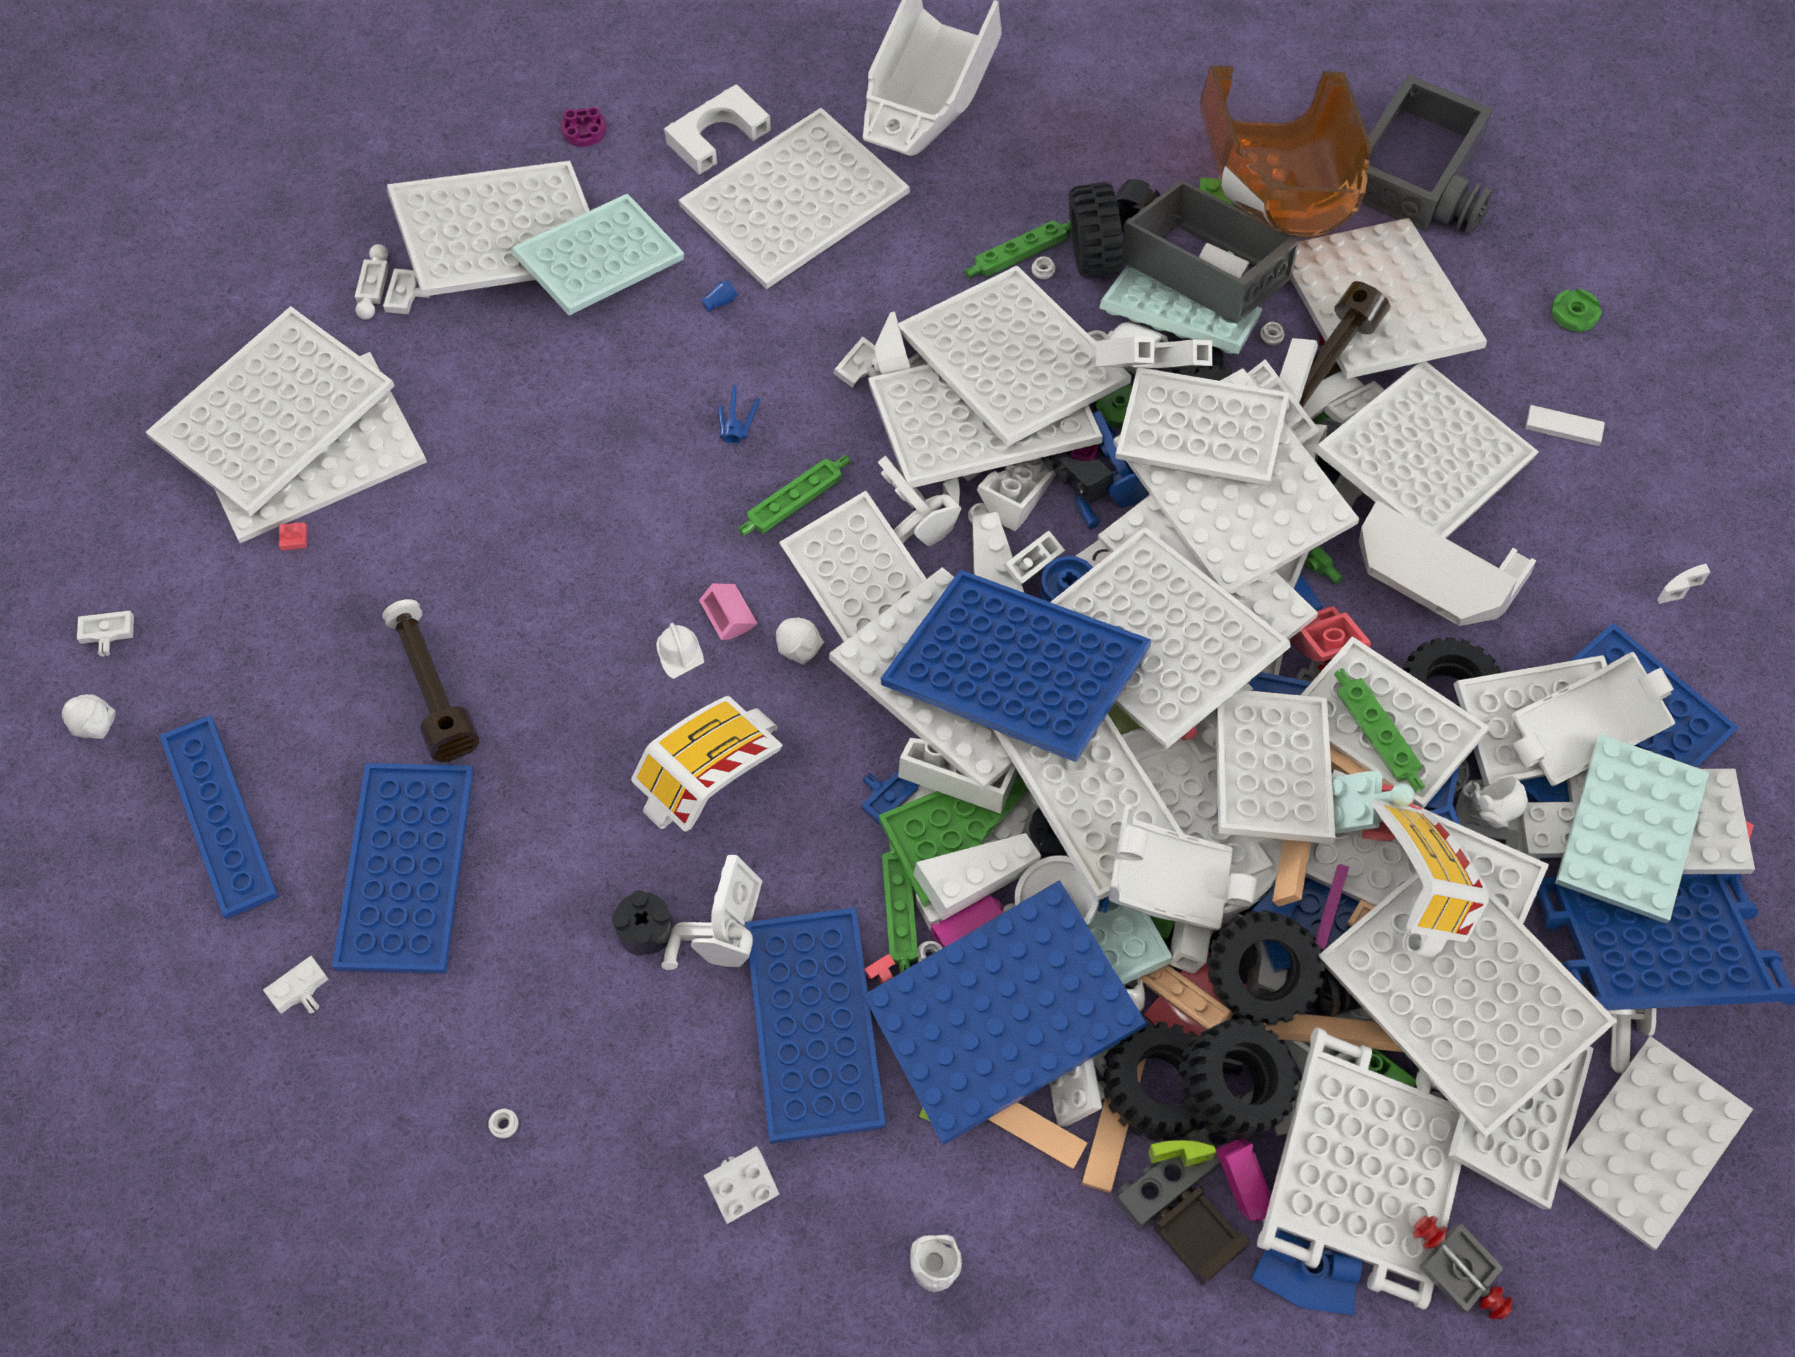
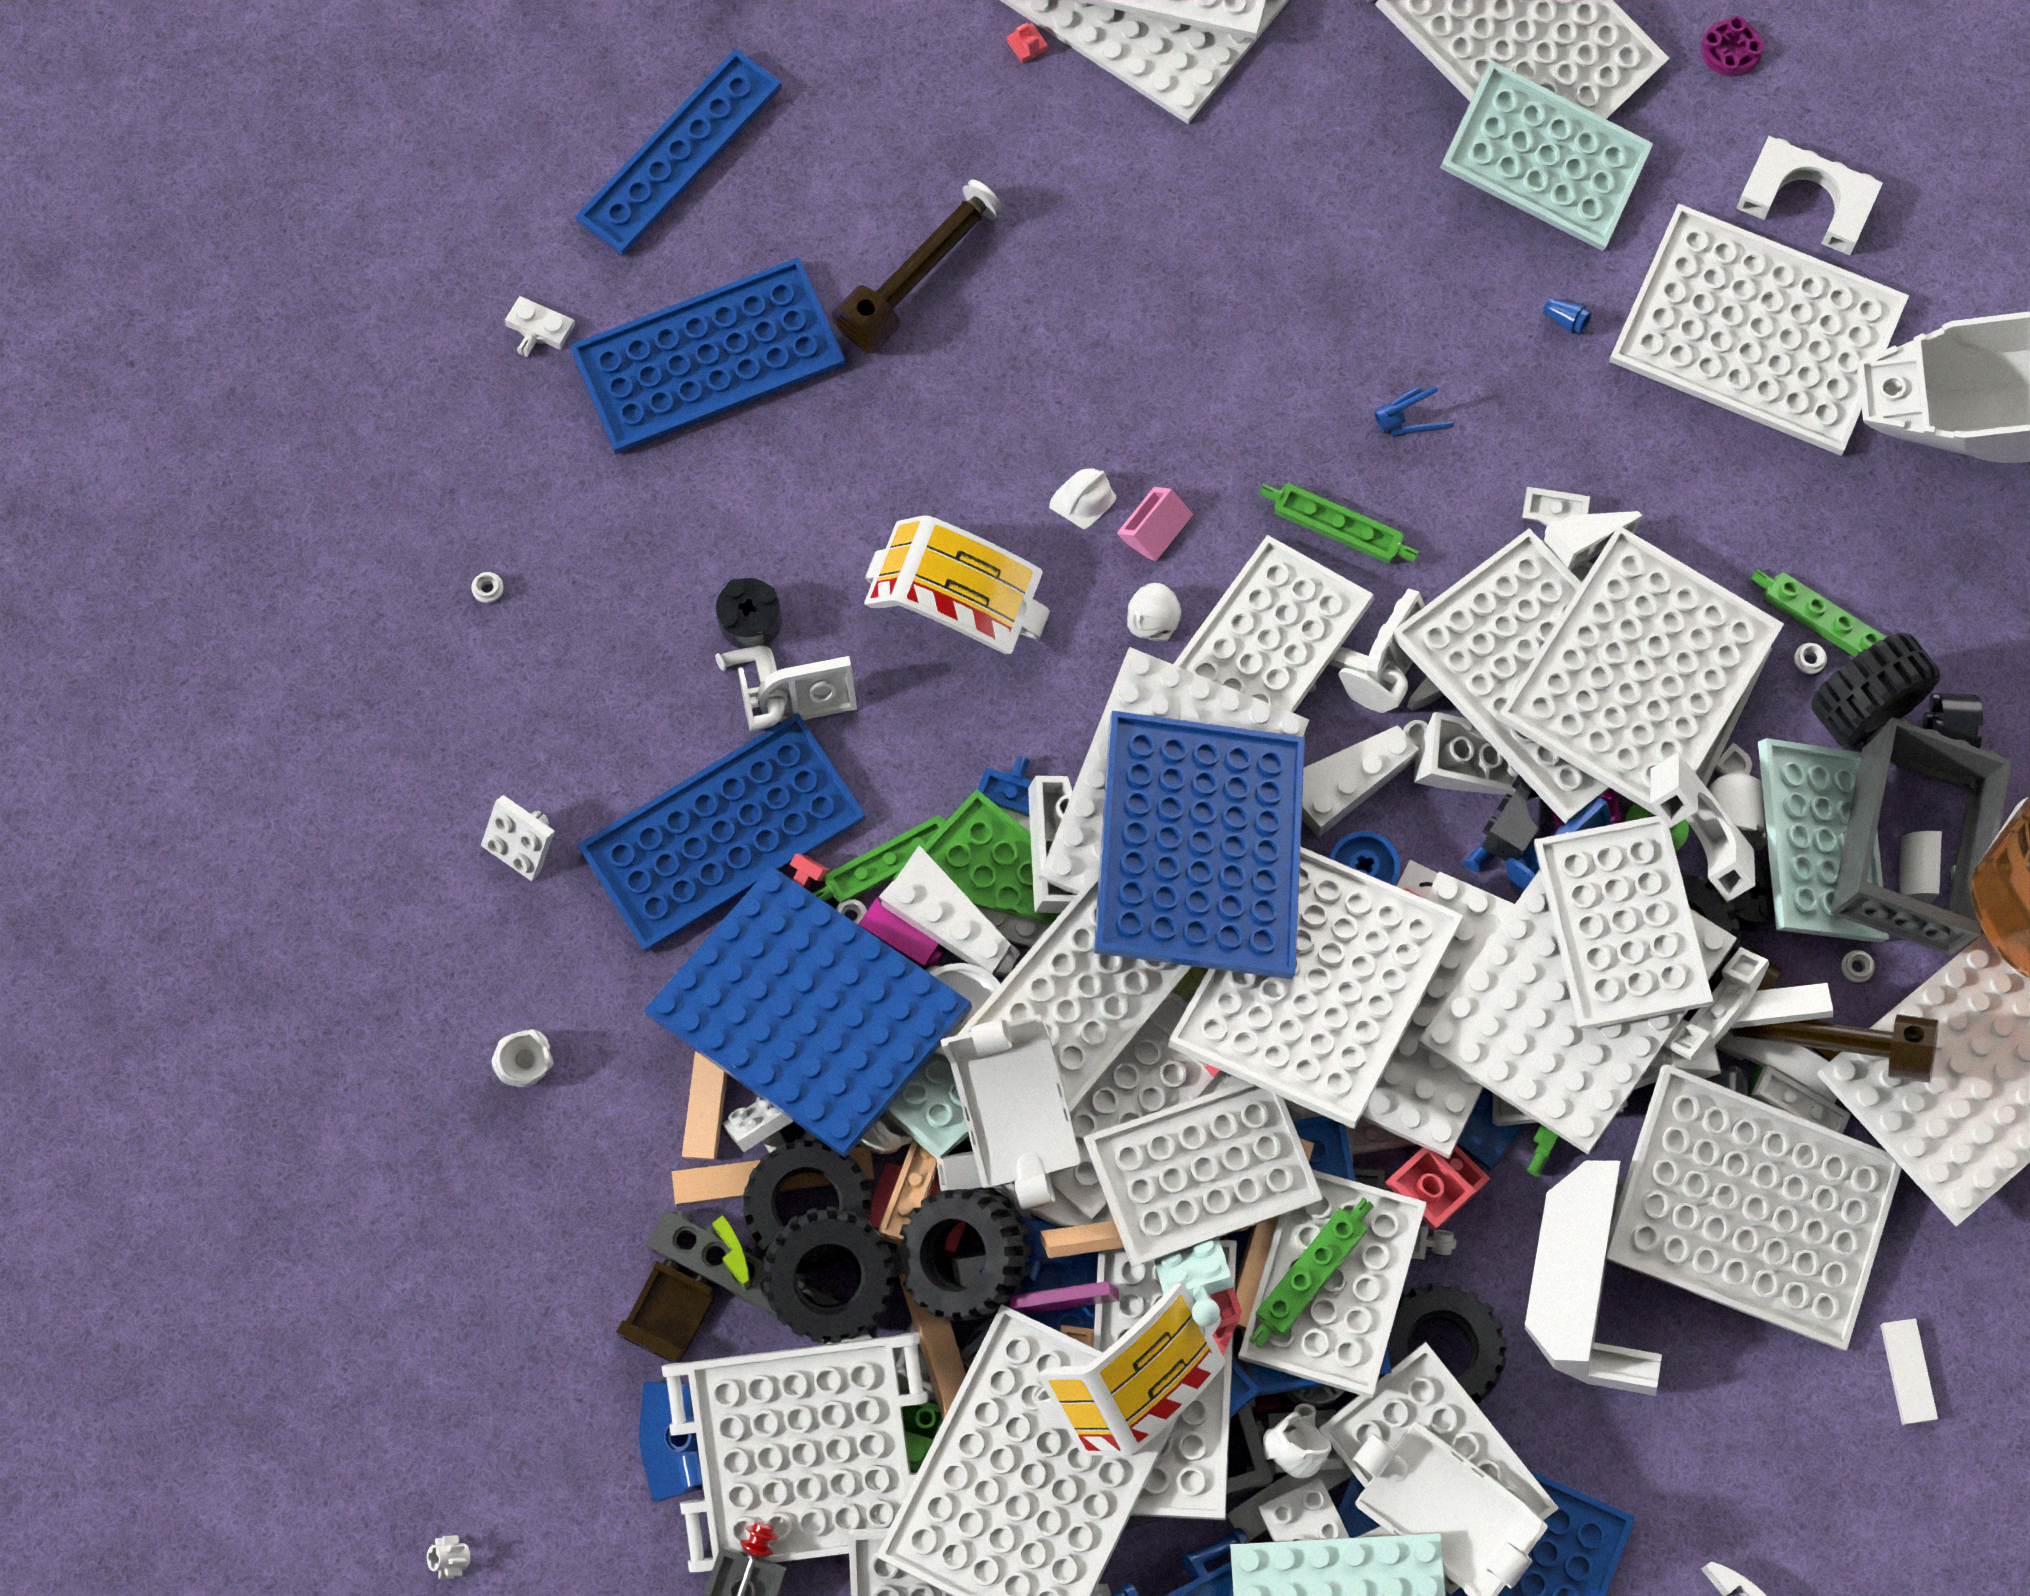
camera: 65 degrees right, 10 degrees up
white slope [1003,531,1065,586] -> none
dark pink window [1215,1138,1271,1221] -> none

